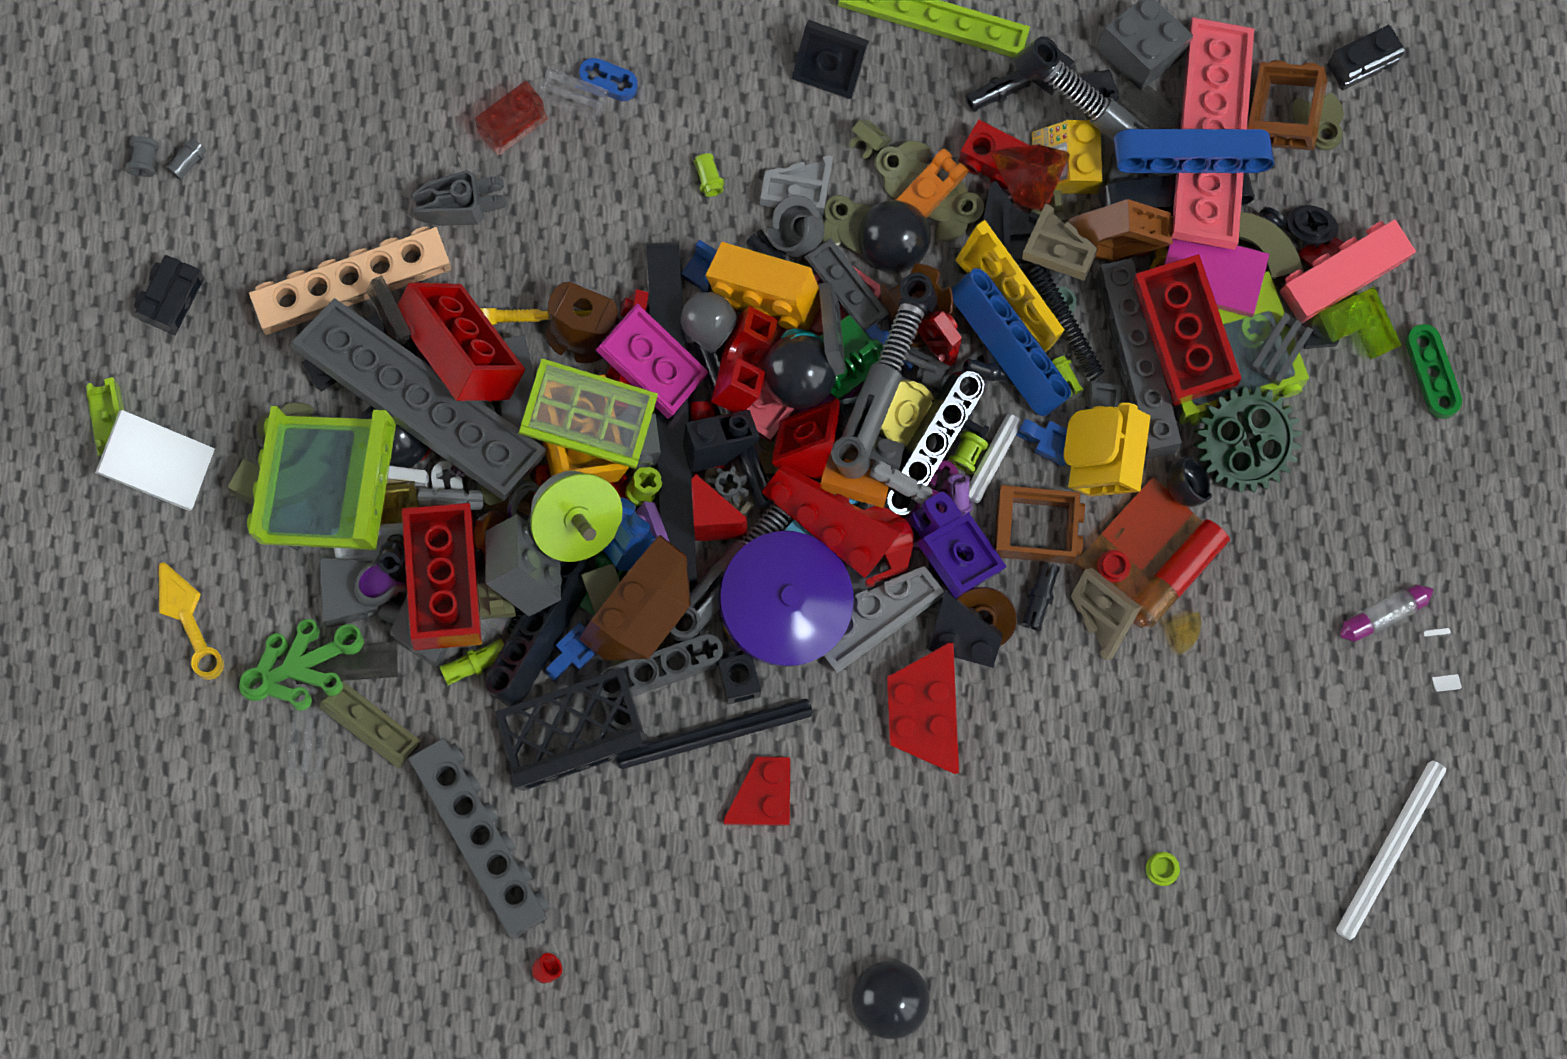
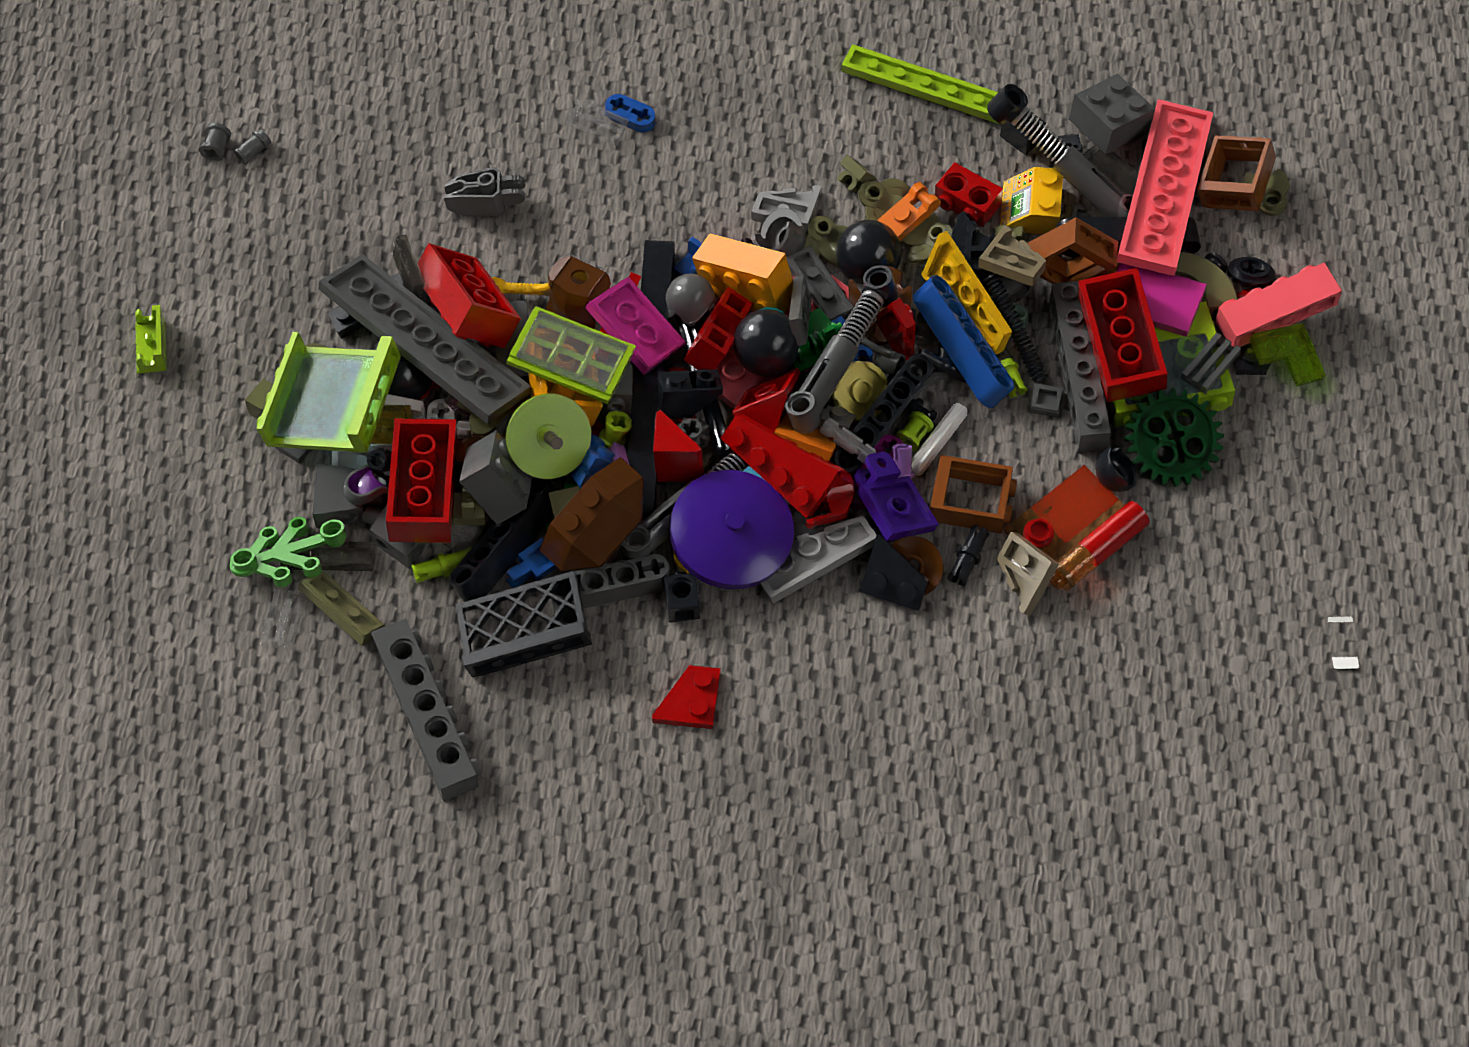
camera: 15 degrees right, 15 degrees down
white tile [95,410,215,511] -> none
black brick [134,255,205,336] -> none
yellow piece [159,562,224,680] -> none
light nougat brick [249,227,451,335] -> none
clear red window [475,80,549,156] -> none
red hinge [531,953,562,984] -> none
black axle [616,698,813,769] -> none
lime pin [693,153,725,197] -> none
black tile [791,20,869,100] -> none
black piece [852,961,930,1039] -> none
red wing [887,643,959,774] -> none
black pin [965,70,1031,112] -> none
clear red slope [989,144,1070,211] -> none
blue plate [1016,419,1067,467] -> none
yellow brick [1064,403,1151,497] -> none
blue beam [1114,129,1274,173] -> none
lime plate [1145,852,1180,886] -> none
clear yellow tile [1167,612,1201,655] -> none
black brick [1327,25,1405,91] -> none
white axle [1336,761,1446,940] -> none
piece [1340,584,1433,642] -> none
green plate [1406,324,1462,419] -> none

